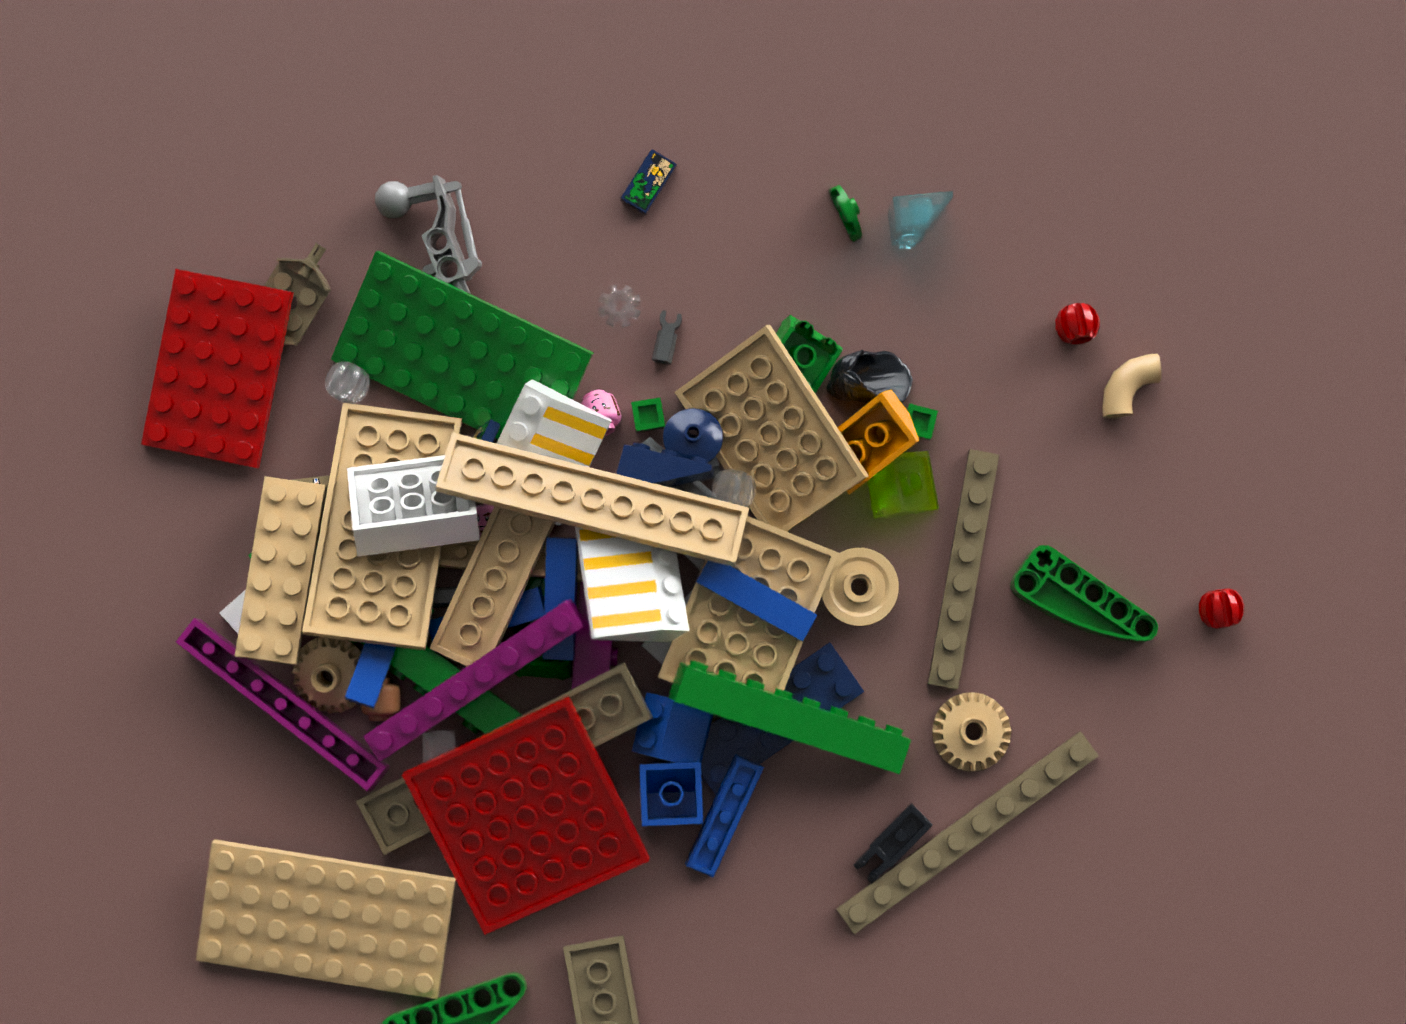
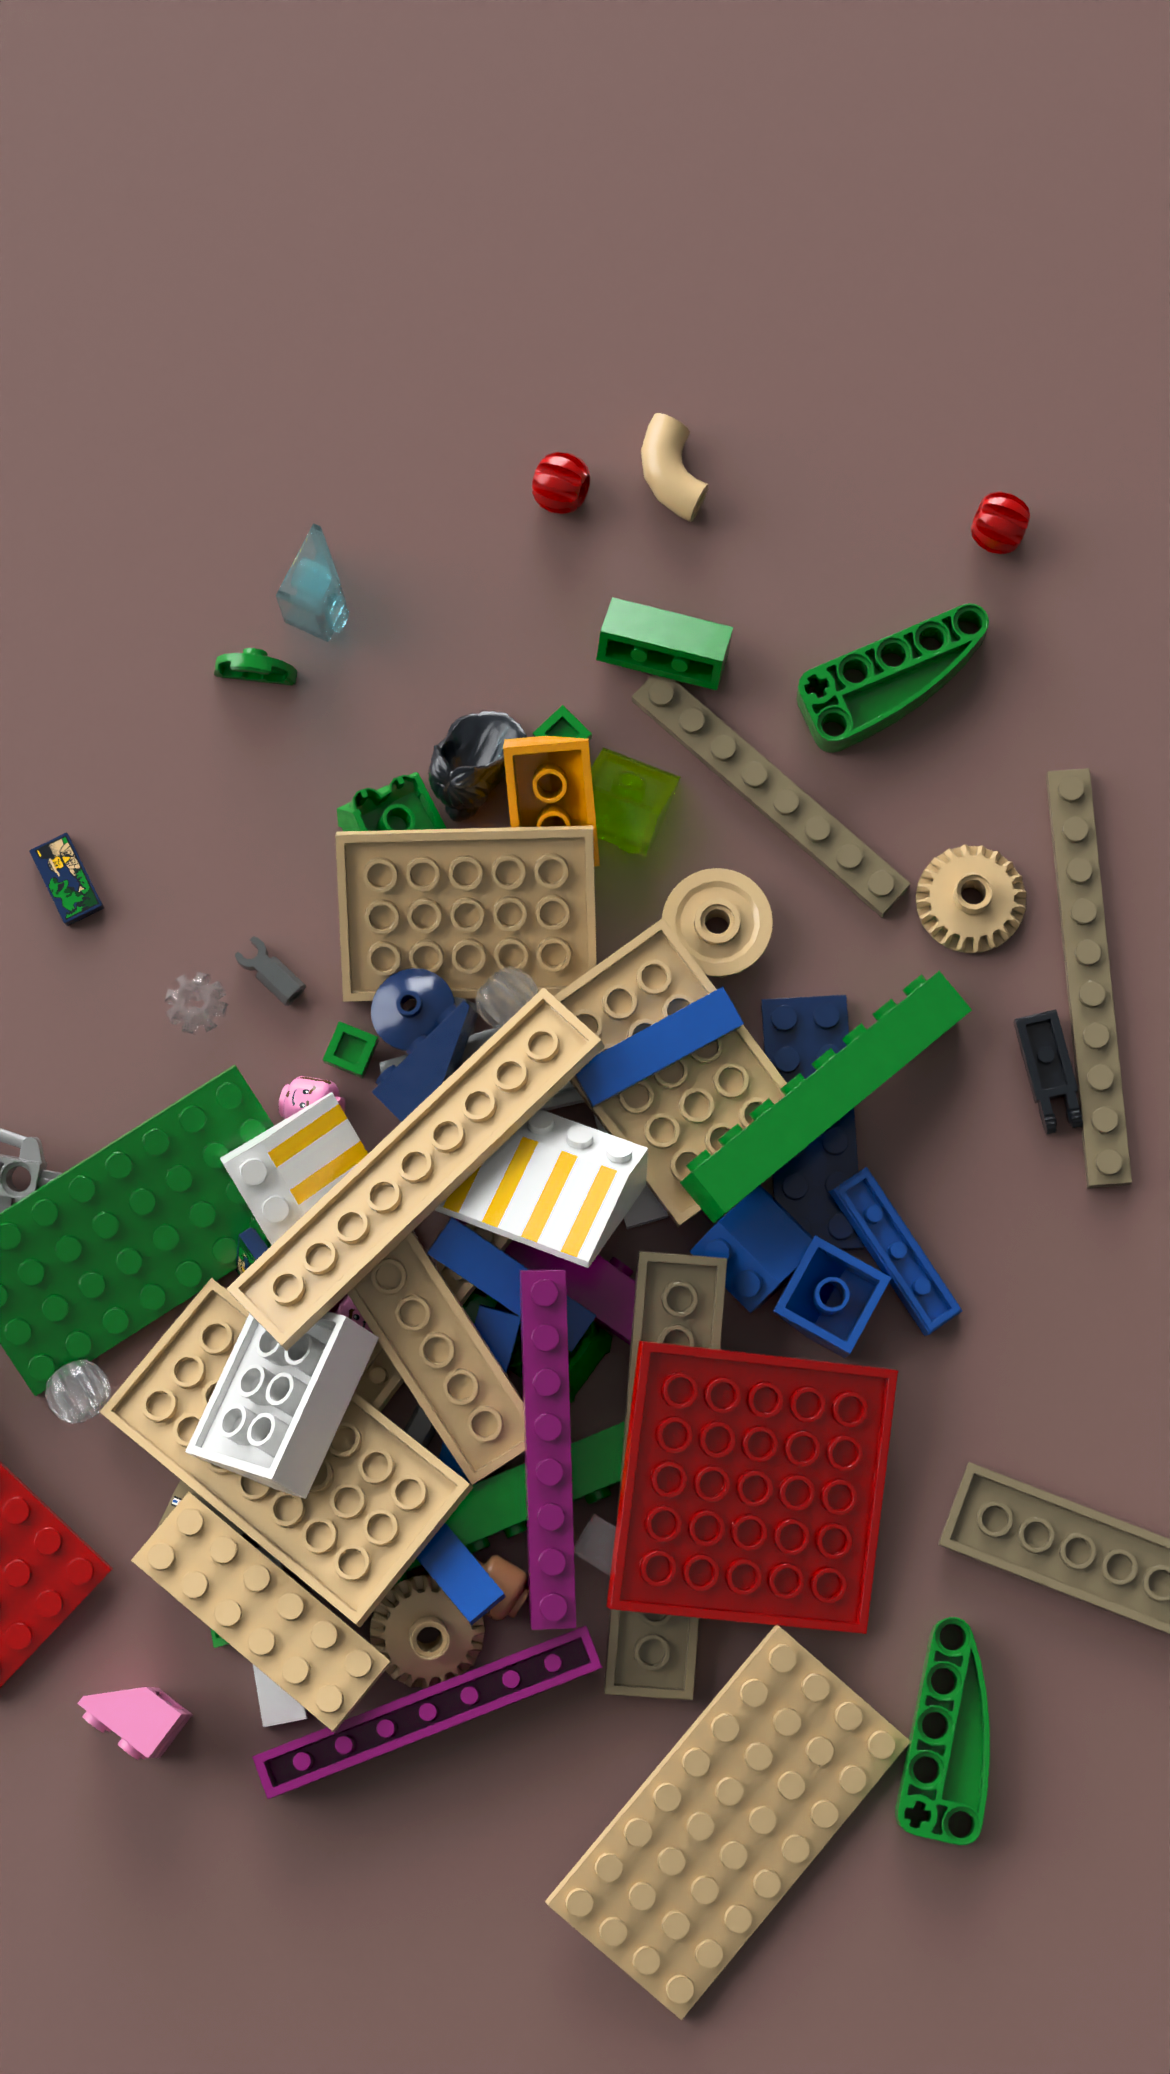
camera: 50 degrees left, 5 degrees down
none -> bright pink slope [77,1687,193,1760]
none -> brick [596,597,733,690]

